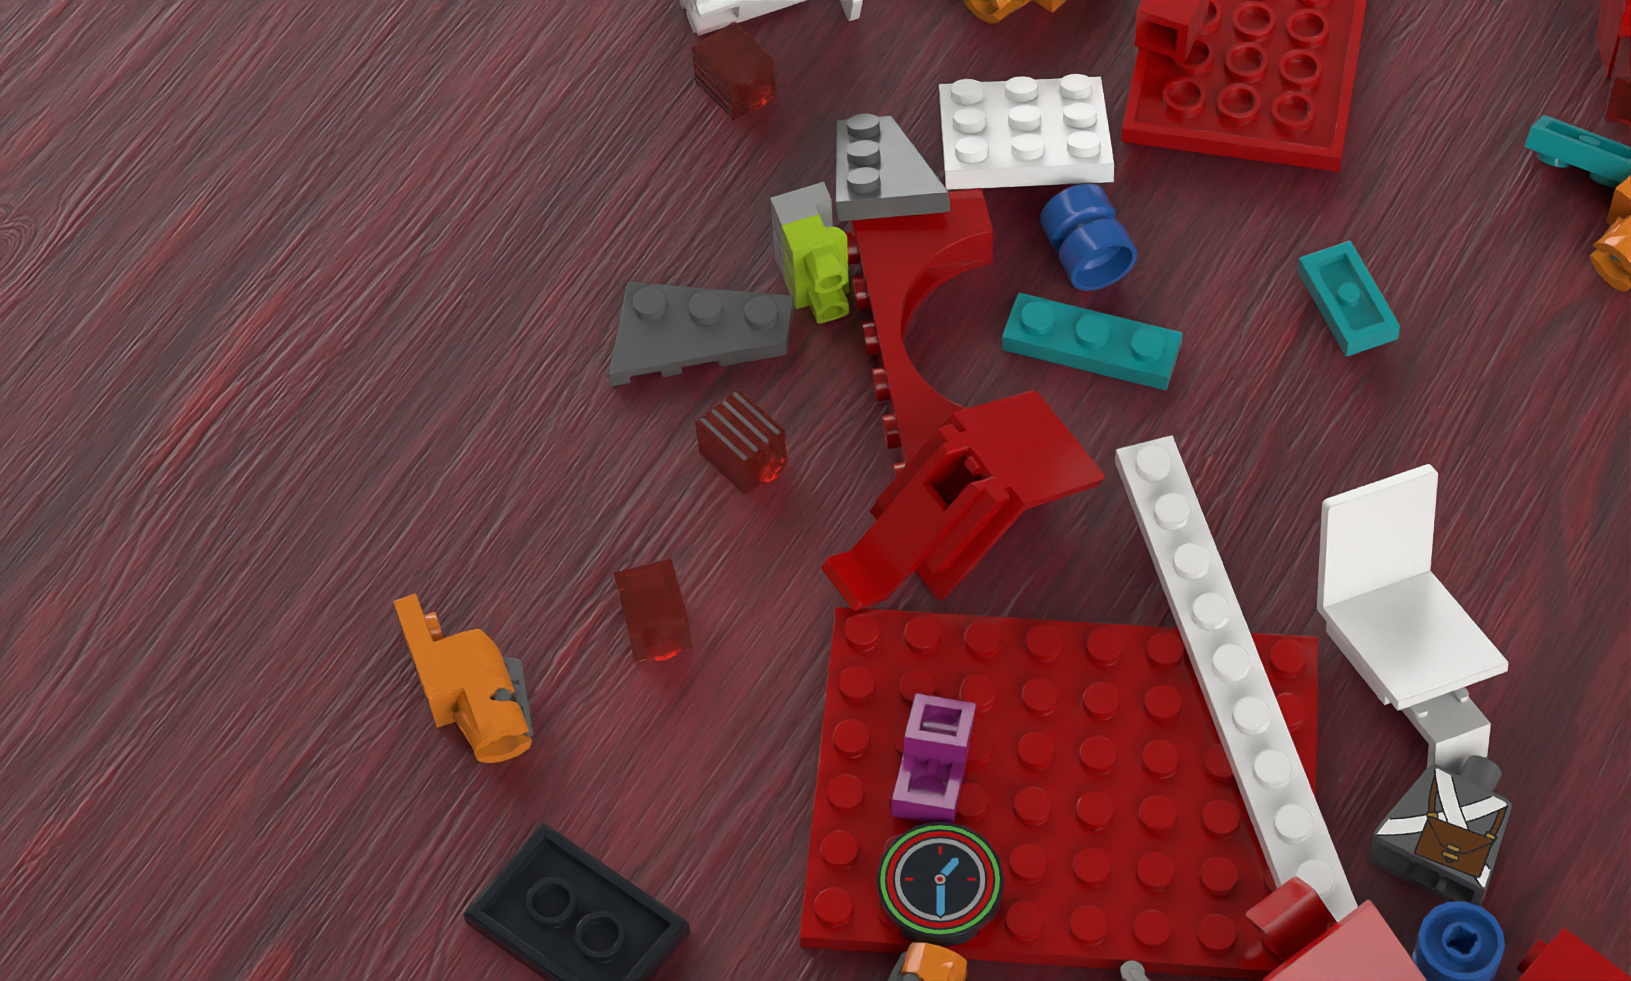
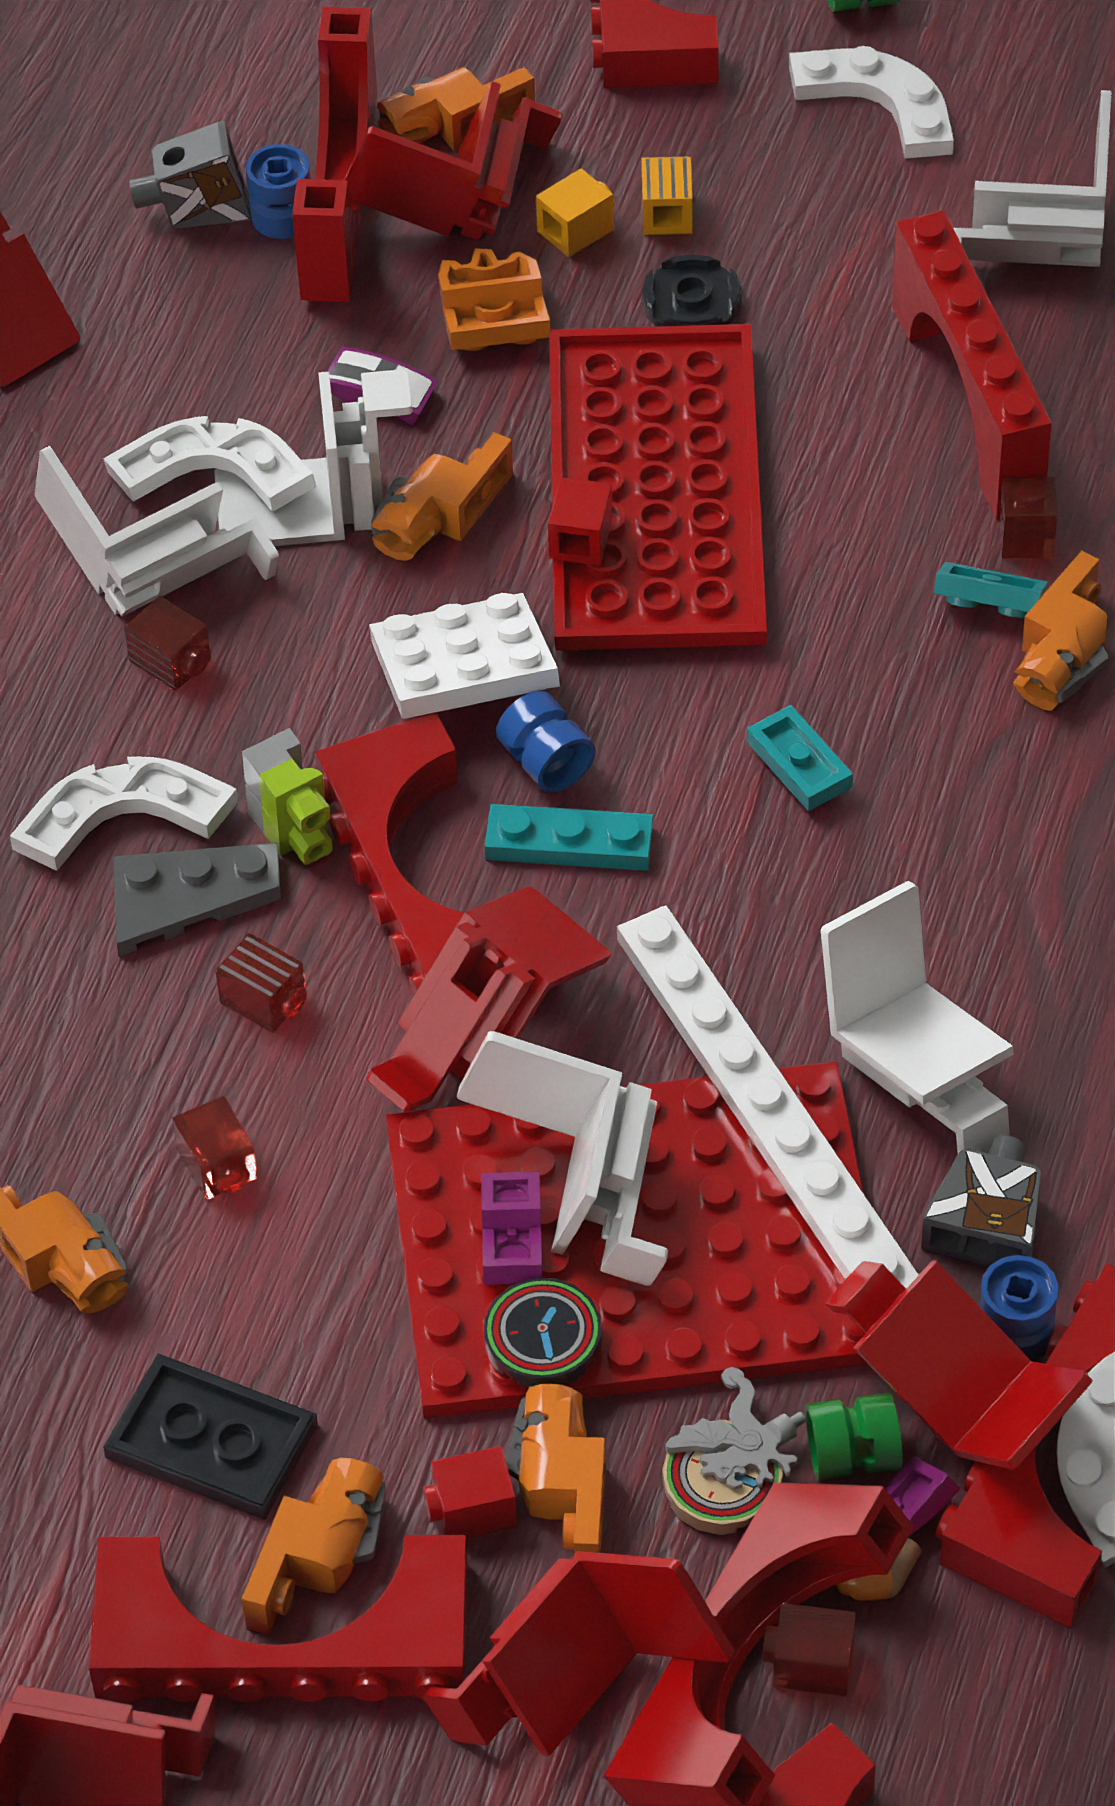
camera: 15 degrees left, 5 degrees down
wing [836,113,950,221] -> none
none -> white plate [10,756,238,871]
none -> white piece [457,1031,668,1286]

